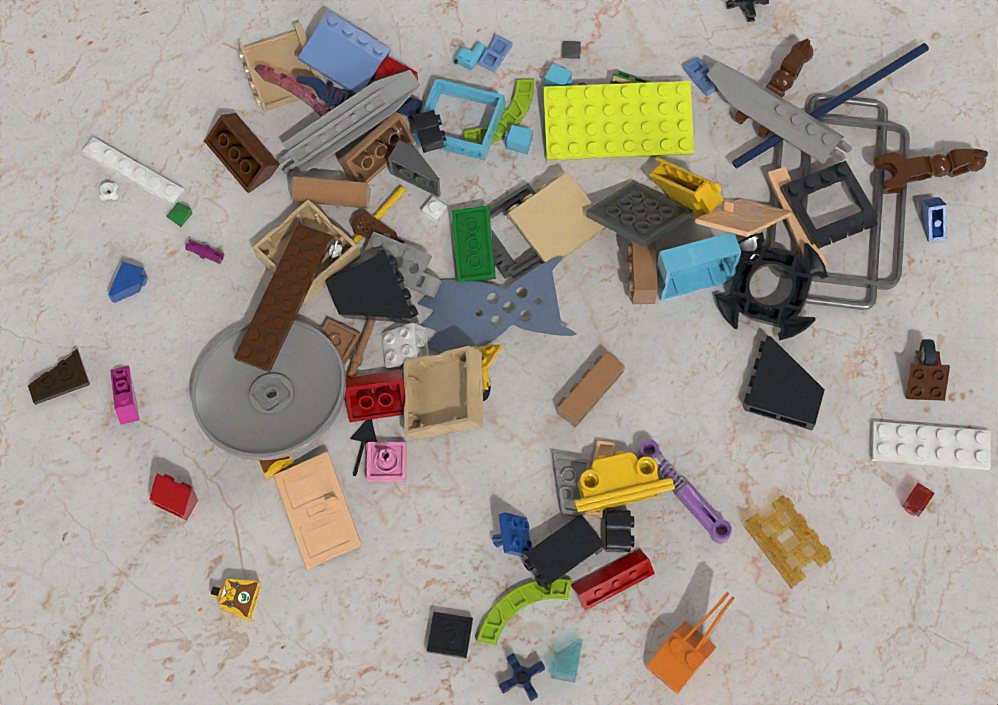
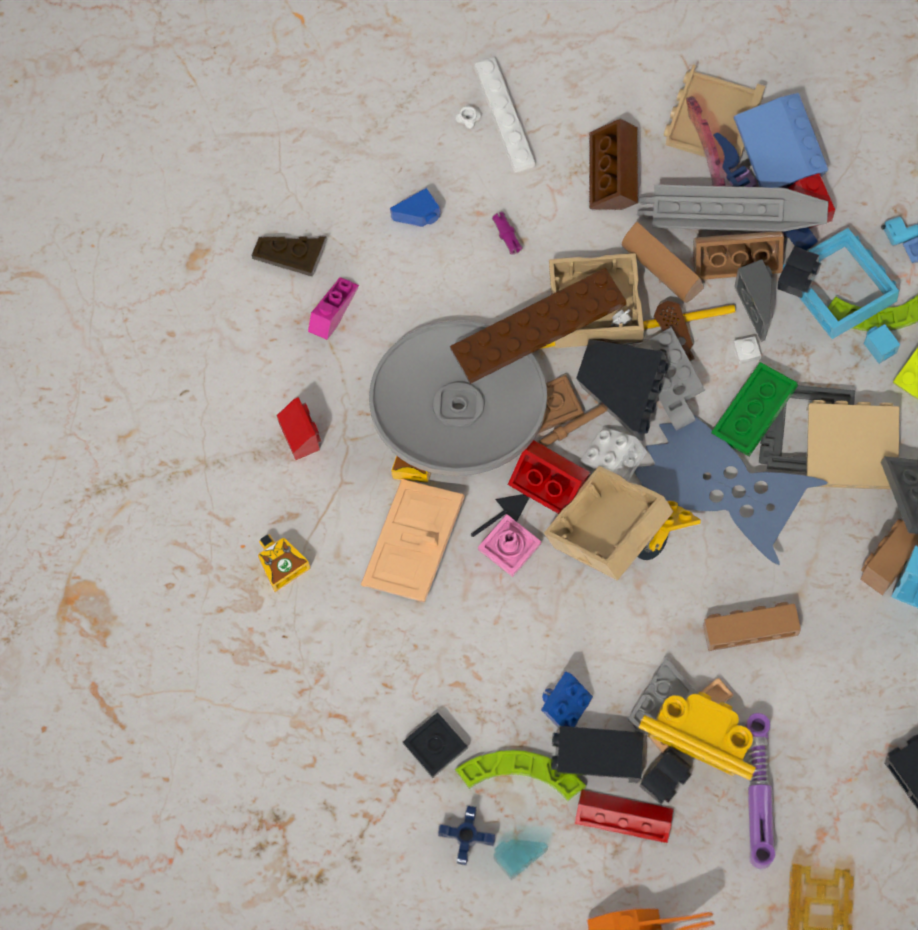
camera: 45 degrees right, 0 degrees up
green slope [166,203,193,227] -> none

